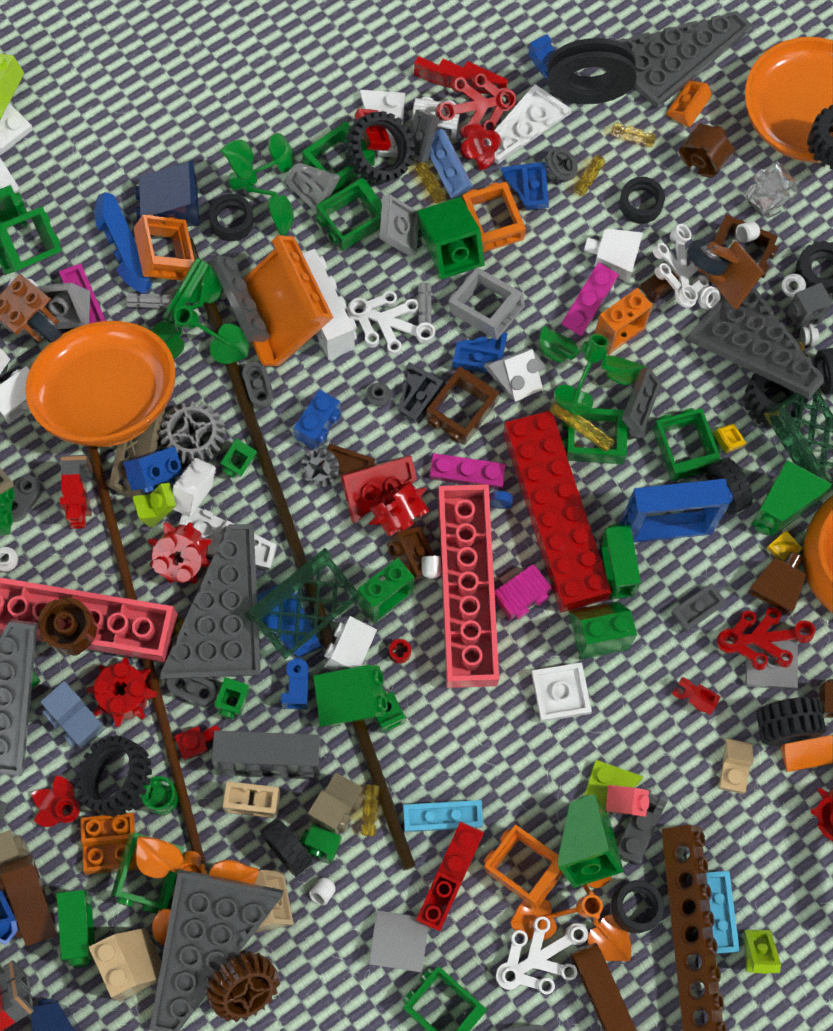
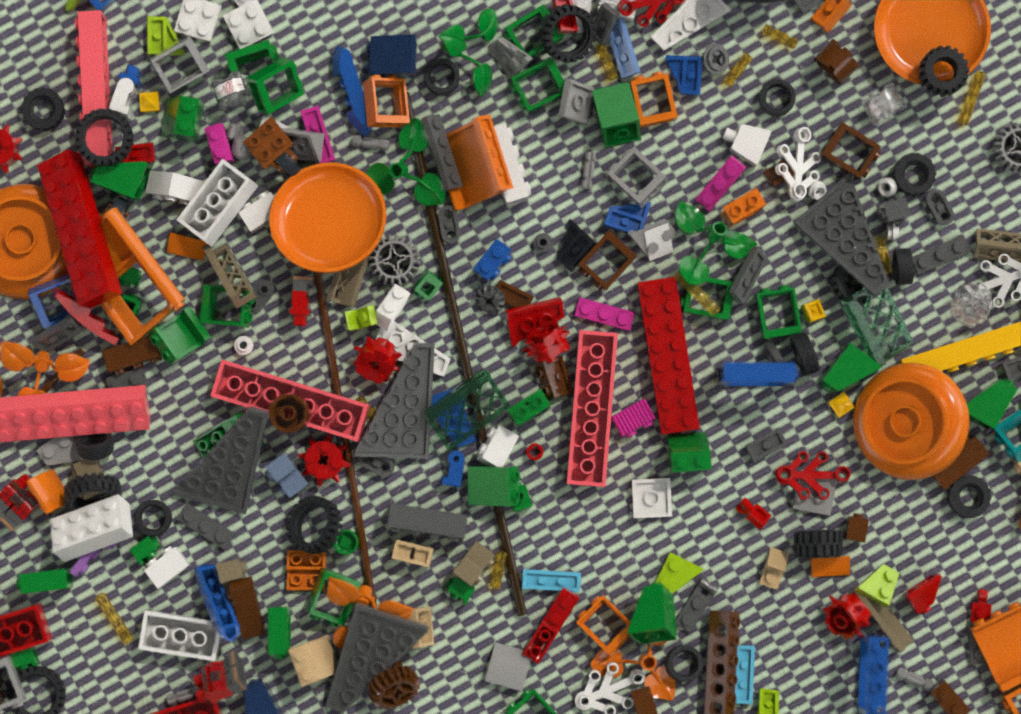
camera: 10 degrees right, 15 degrees up
red plate [32,775,80,827] -> none
blue brick [123,446,183,493] -> none
green axle [163,258,208,324] -> none
red plate [175,725,220,761] -> none
green brick [214,677,251,720] -> none
black tyre [260,818,313,877] -> none
white piece [309,878,335,905] -> none
white plant [347,291,435,356] -> none
white piece [421,556,442,579] -> none
red plate [460,124,501,170] -> none
blue tile [489,491,513,509] -> none
green window [599,523,641,600] -> none
coral brick [605,785,649,817] -> none
dark orange plate [687,240,764,309] -> none
white piece [736,221,760,243] -> none
reddish brown torso [747,552,806,616] -> none

